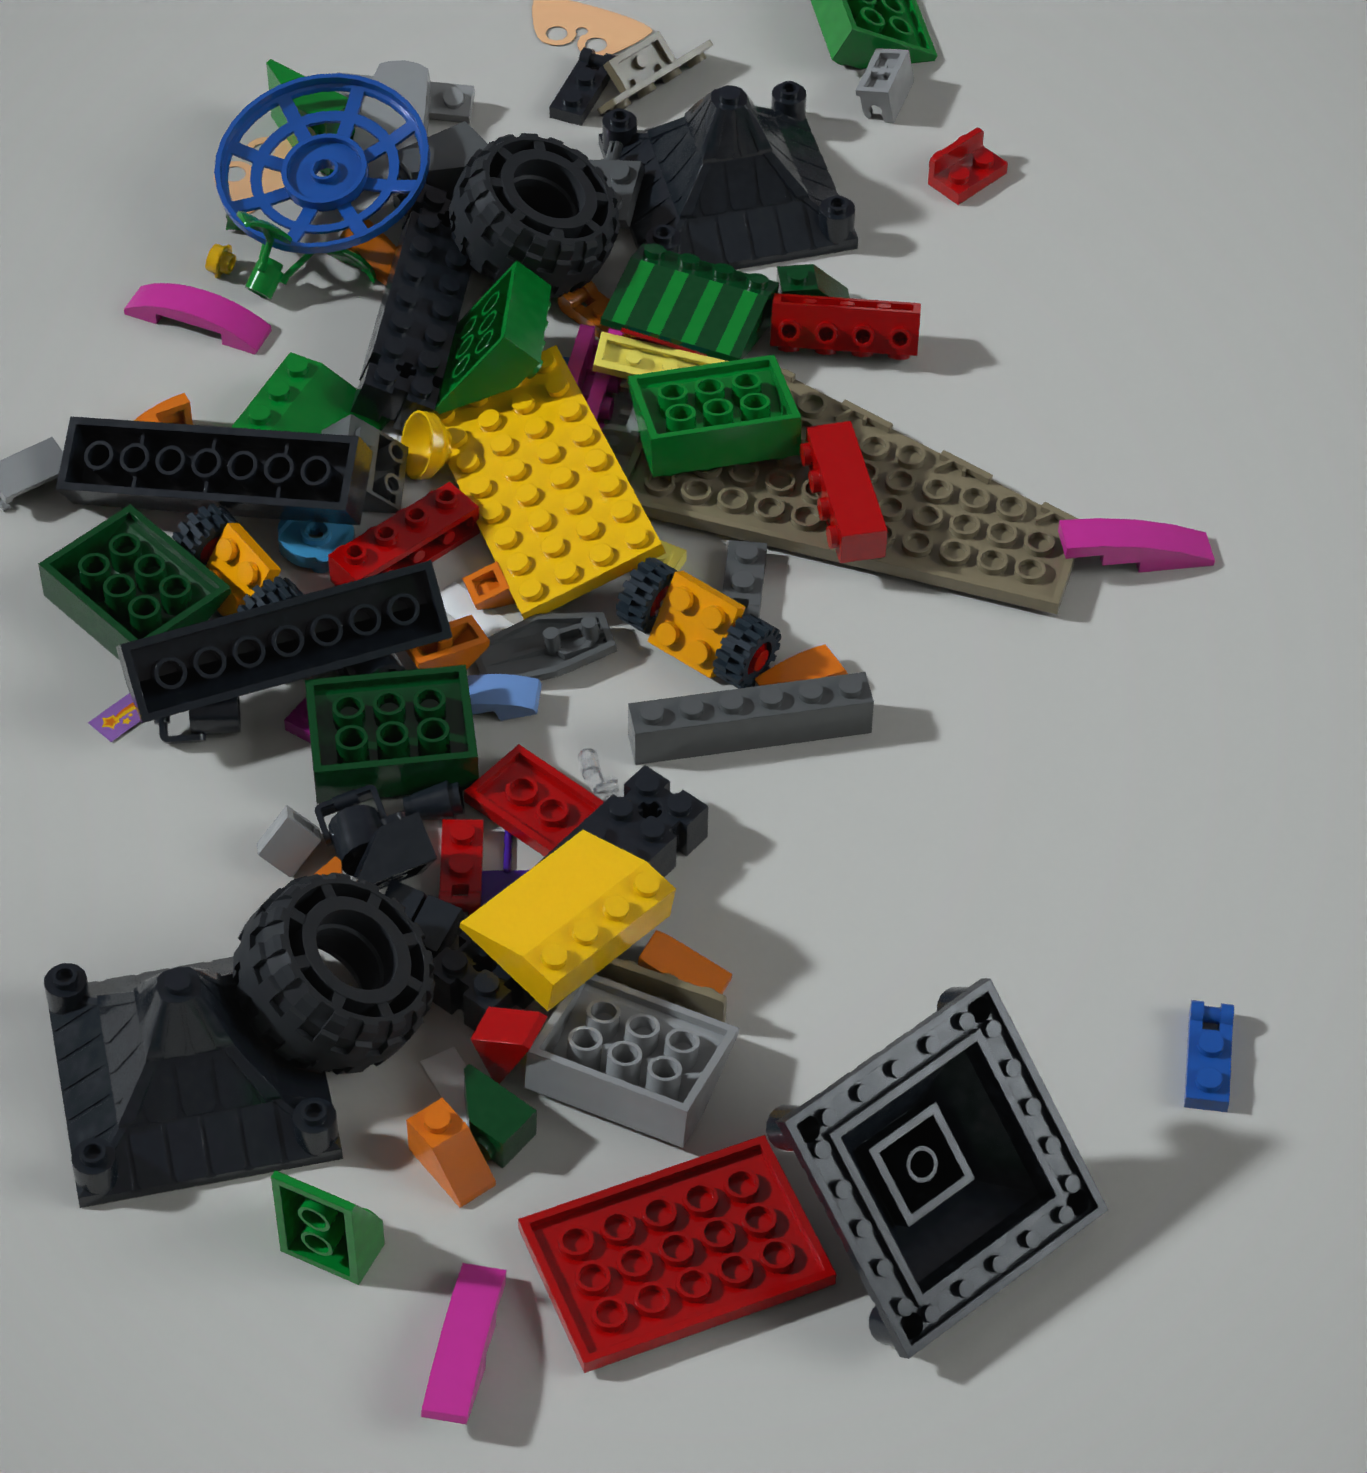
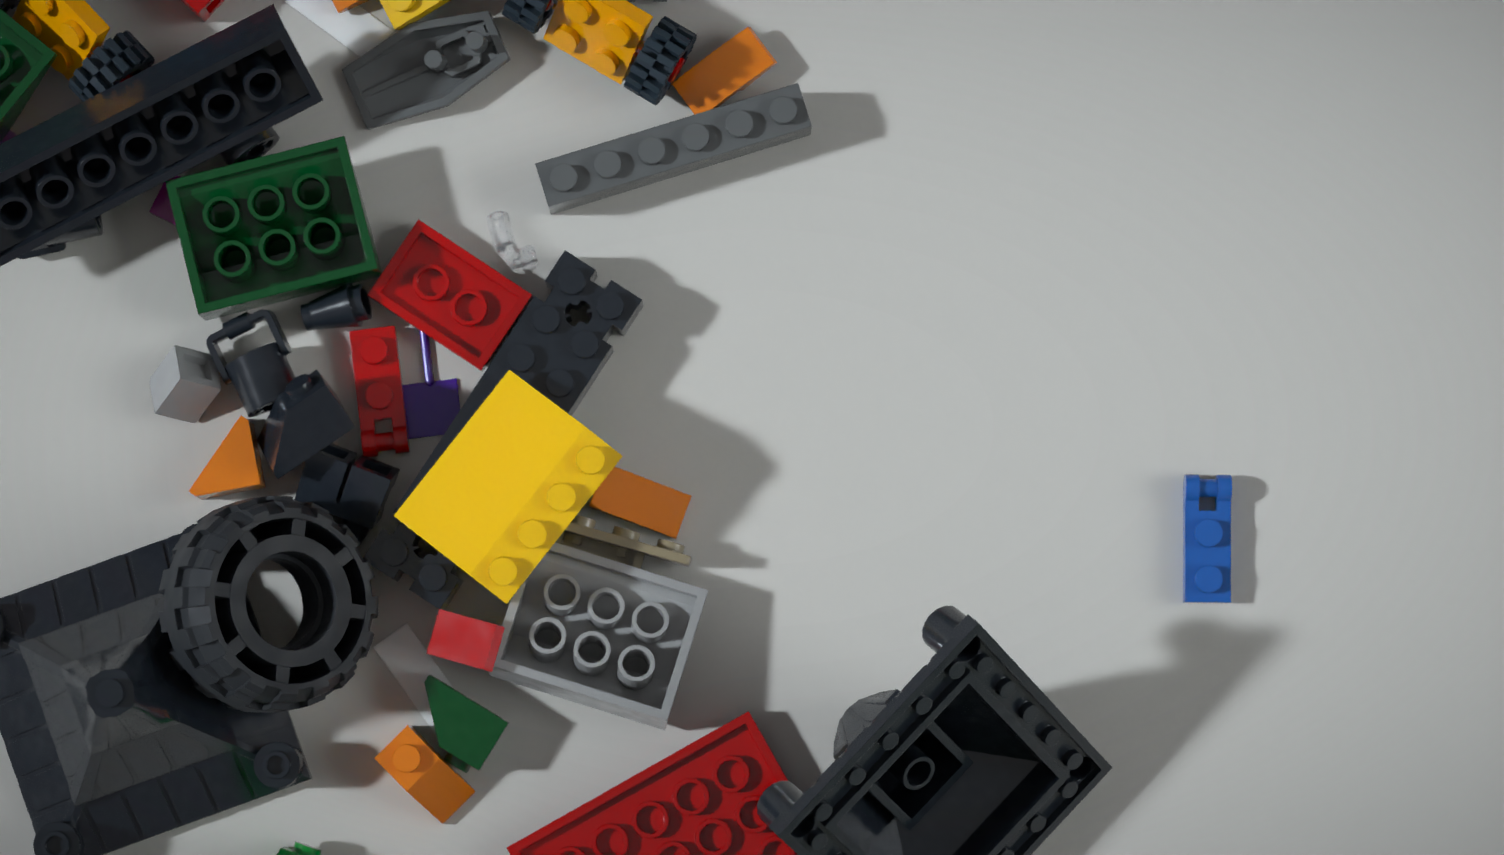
camera: 10 degrees left, 35 degrees up
orange slope [405,615,490,669] -> none
medium blue slope [467,674,542,721] -> none

